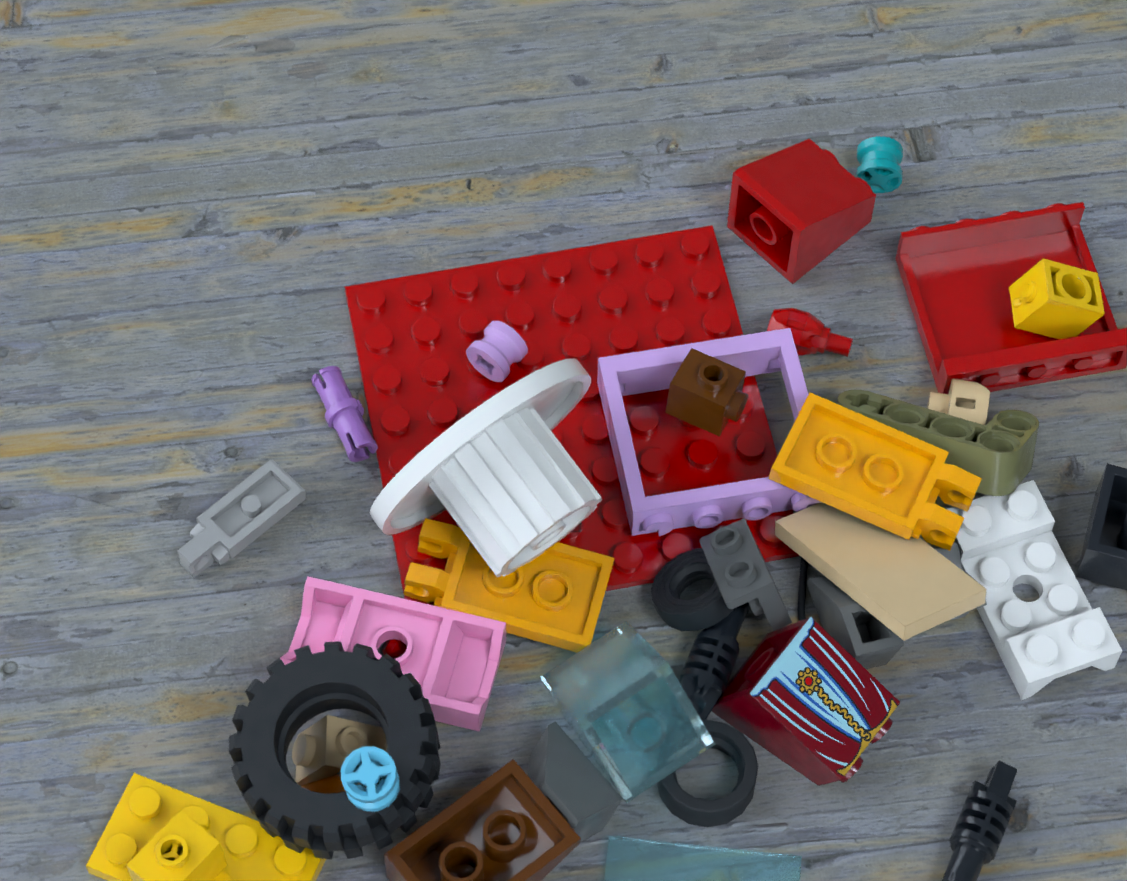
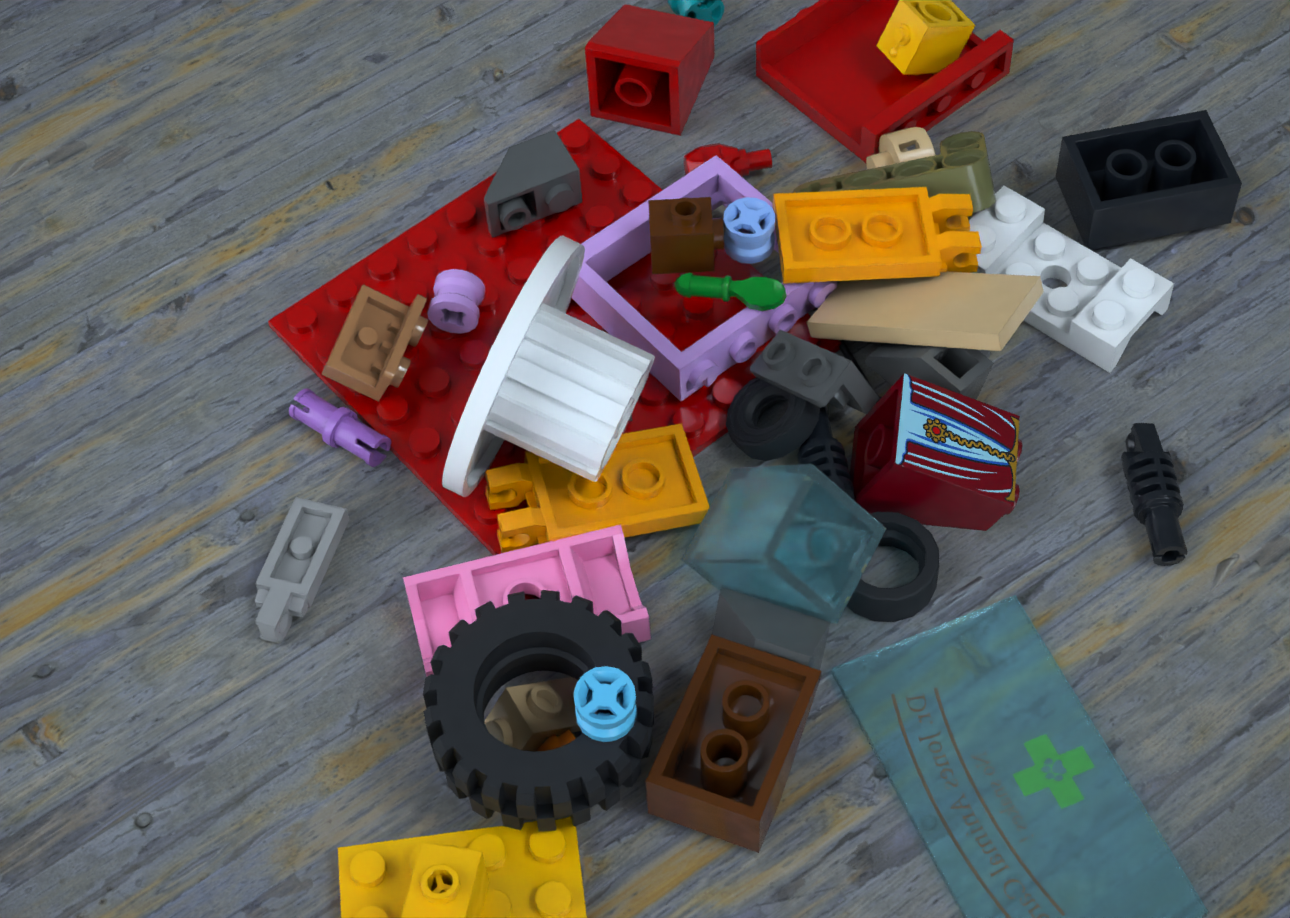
camera: 25 degrees left, 5 degrees down
none -> medium nougat bracket [321,285,428,402]
none -> dark grey slope [484,130,583,238]
none -> green piece [675,273,787,311]
none -> light blue wheel [723,197,775,264]

